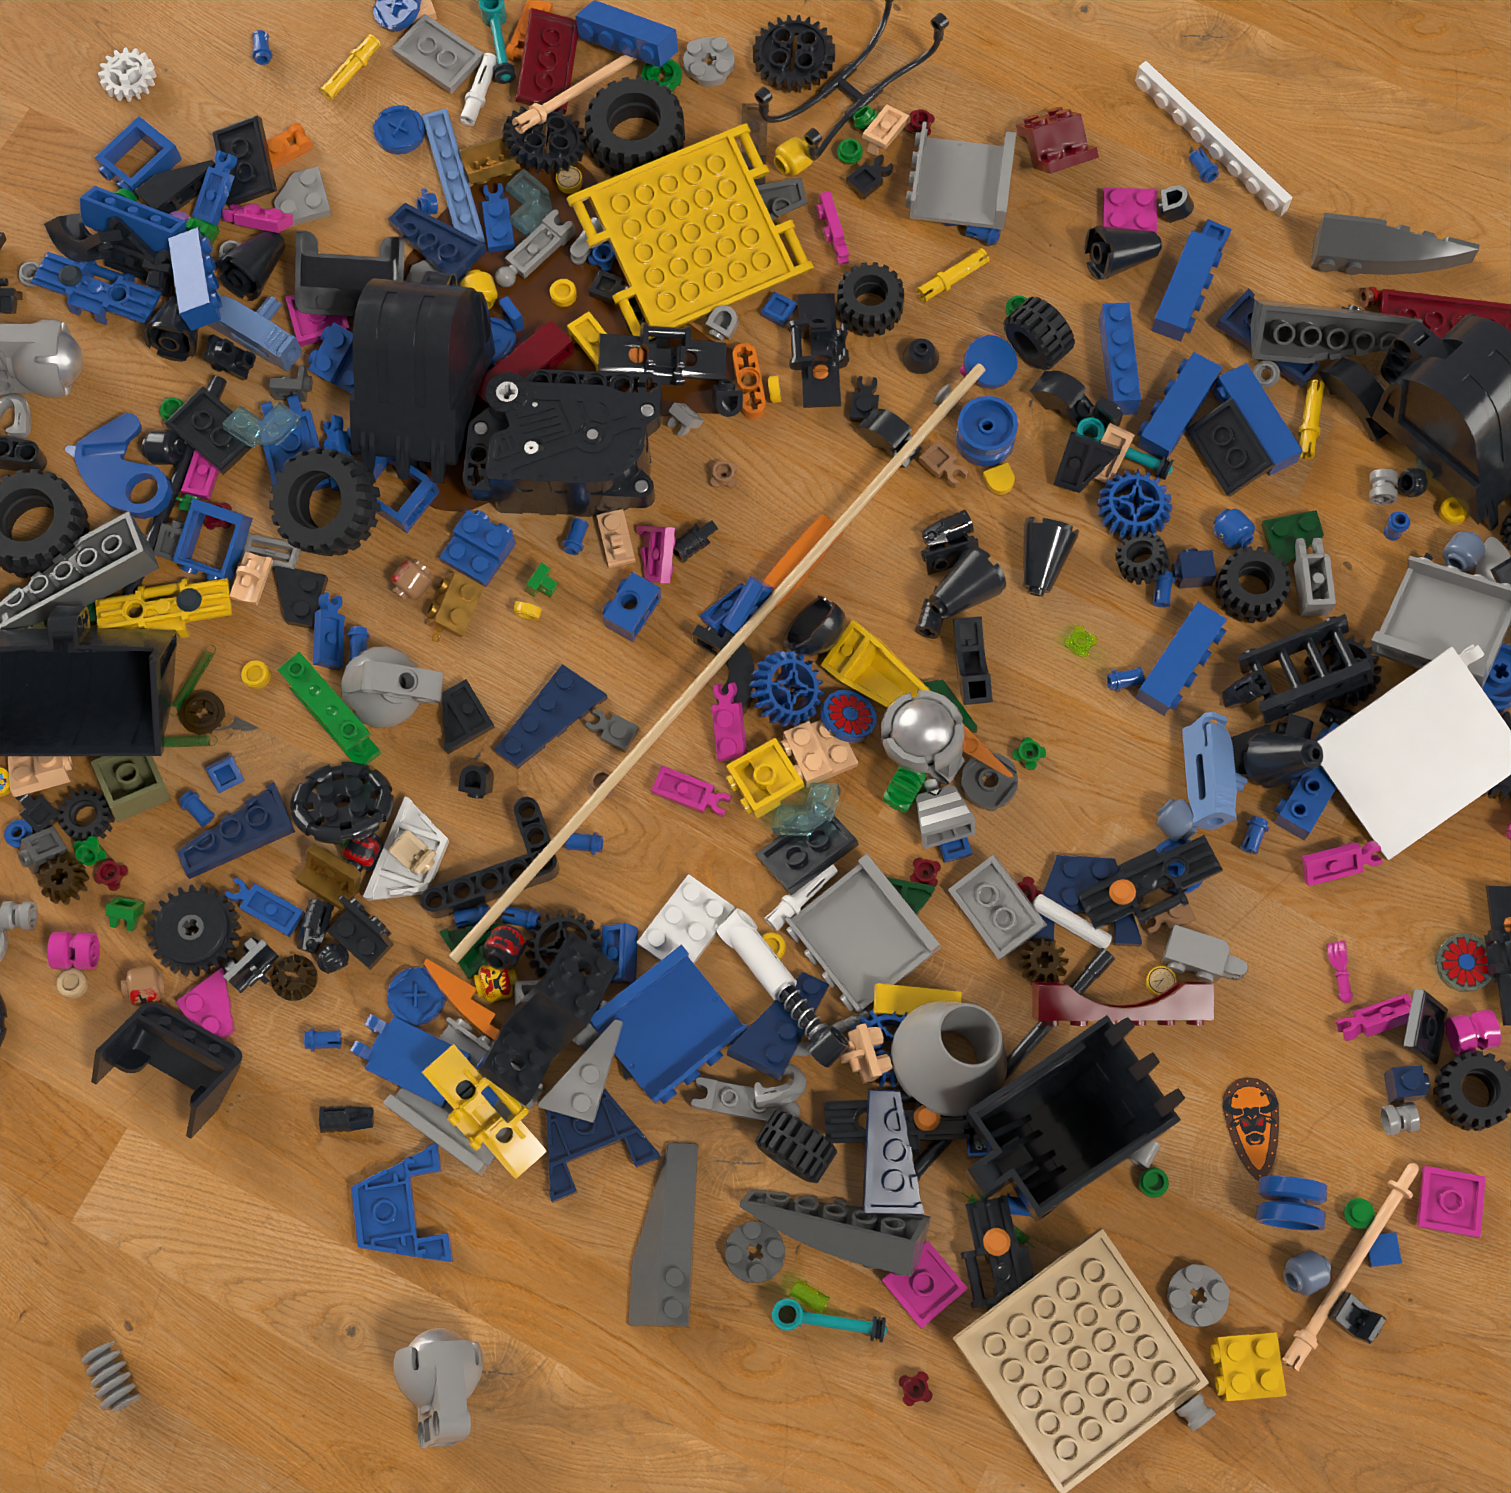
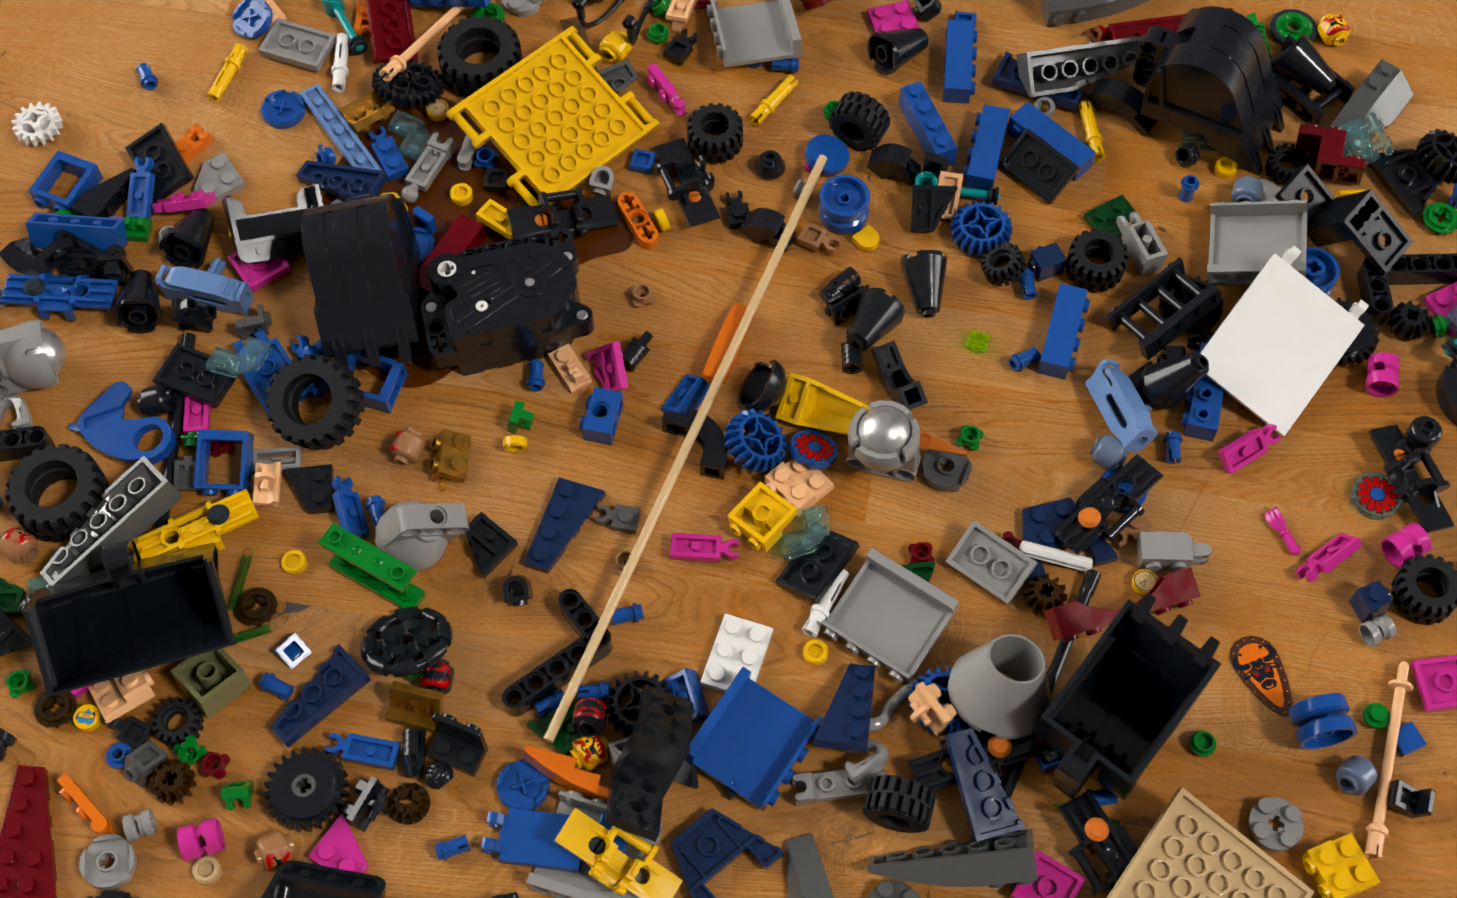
camera: 20 degrees left, 10 degrees down
green plate [160,398,185,422] -> none
brick [168,227,222,331] -> none
blue plate [308,322,354,394] -> none
white wing [363,796,449,901] -> none
tan bracket [387,829,437,875] -> none
blue plate [439,510,516,587] -> none
light grey wing [538,1019,623,1123] -> none
light grey tile [667,402,704,436] -> none
dark pink plate [711,682,747,761] -> none
black plate [712,379,743,417] -> none
piece [717,908,850,1068] -> none
blue brick [722,576,773,634] -> none
yellow tile [873,983,962,1017] -> none
green gear [883,767,926,813] -> none
light grey torso [916,779,976,849] -> none
blue tile [938,837,972,863] -> none
light grey hinge [1129,1141,1161,1169] -> none
blue head [1213,509,1255,550] -> none
black hinge [1222,670,1271,708] -> none
light grey wheel [1369,469,1398,505] -> none
black tile [1403,989,1448,1065] -> none

